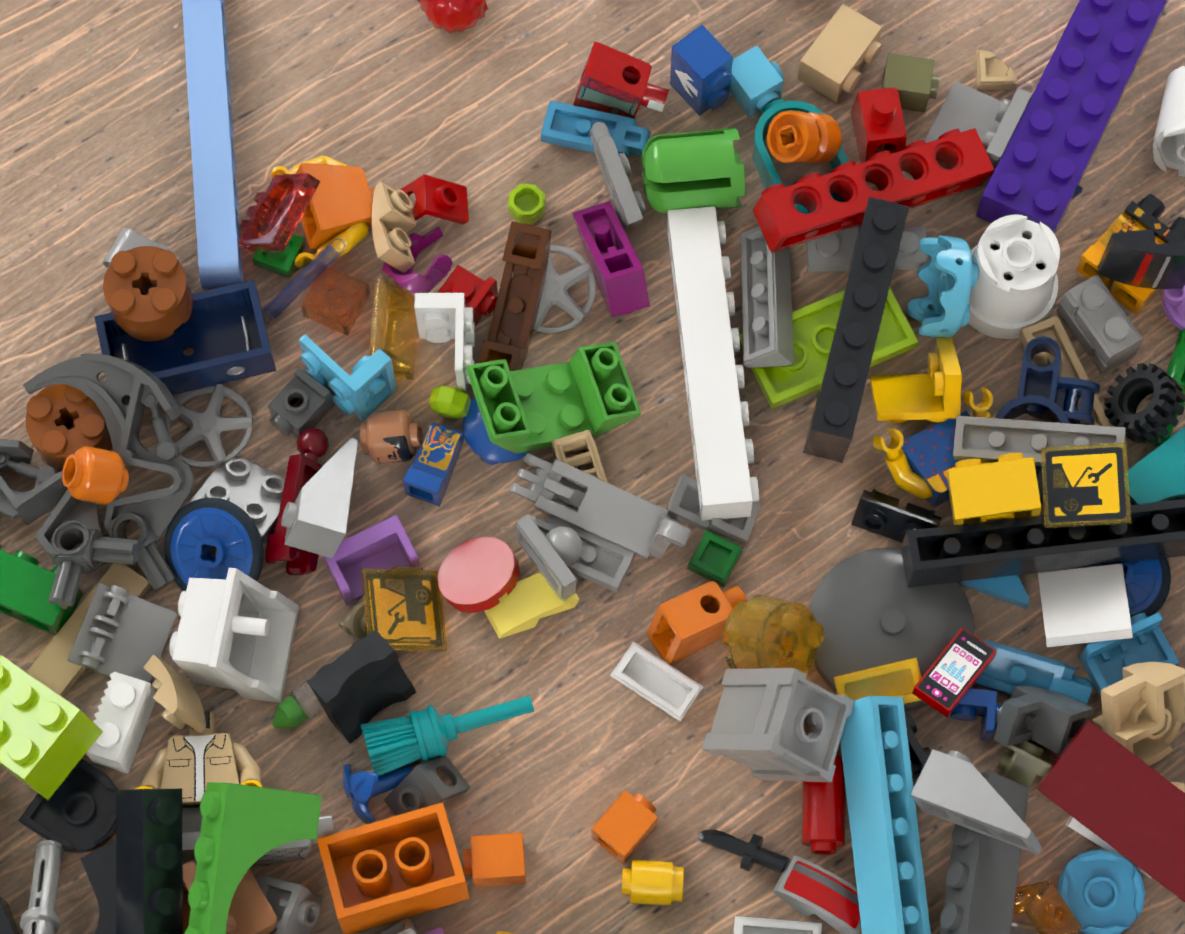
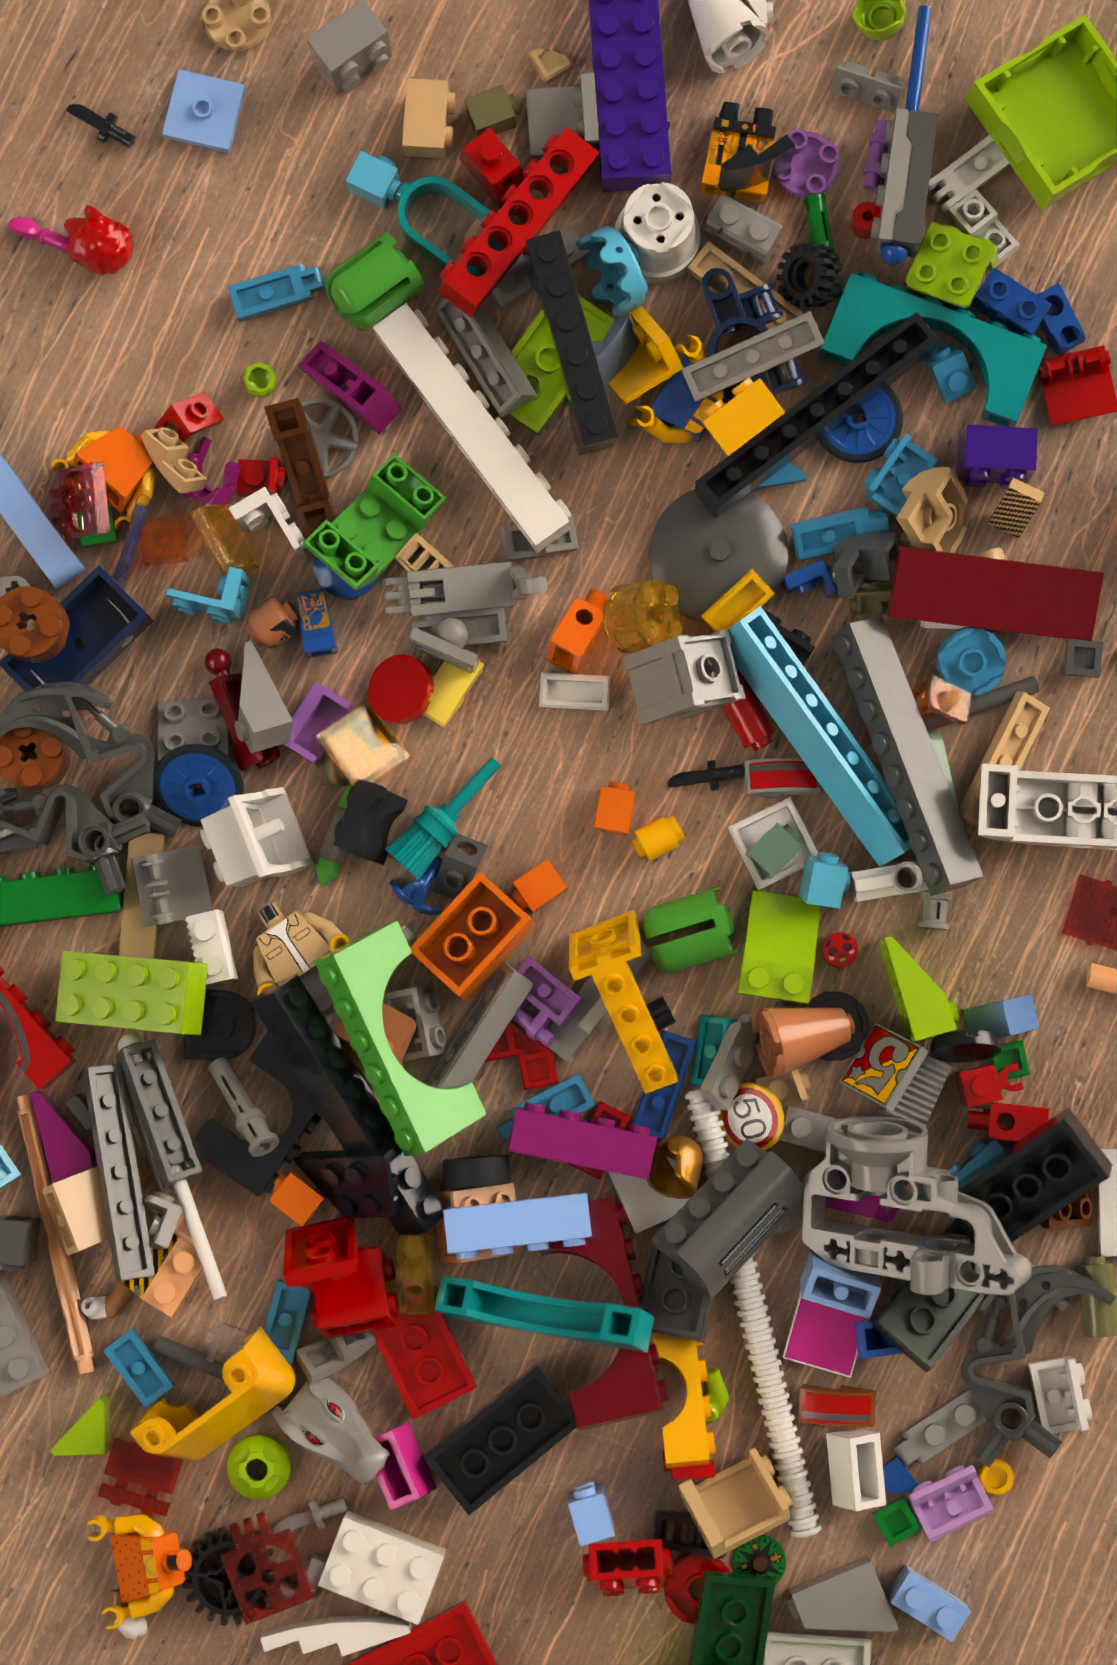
camera: 25 degrees left, 15 degrees up
orange head [62,446,129,504] -> none
tan slope [143,654,206,733] -> none
light grey wheel [164,383,253,468] -> none
dark grey brick [268,367,334,438] -> none
lime tile [428,385,471,420] -> none
red torso [573,41,669,119] -> none
light grey hinge [589,122,646,230] -> none
blue brick [670,25,733,116] -> none
green tile [687,530,743,587] -> none
orange wheel [767,110,841,165] -> none
black hinge [851,489,942,543] -> none
light grey slope [910,749,1042,855] -> none
tile [912,628,997,718] -> none
white tile [1038,563,1133,647] -> none
piece [1041,443,1131,528] -> none
none -> sand blue slope [592,316,639,386]

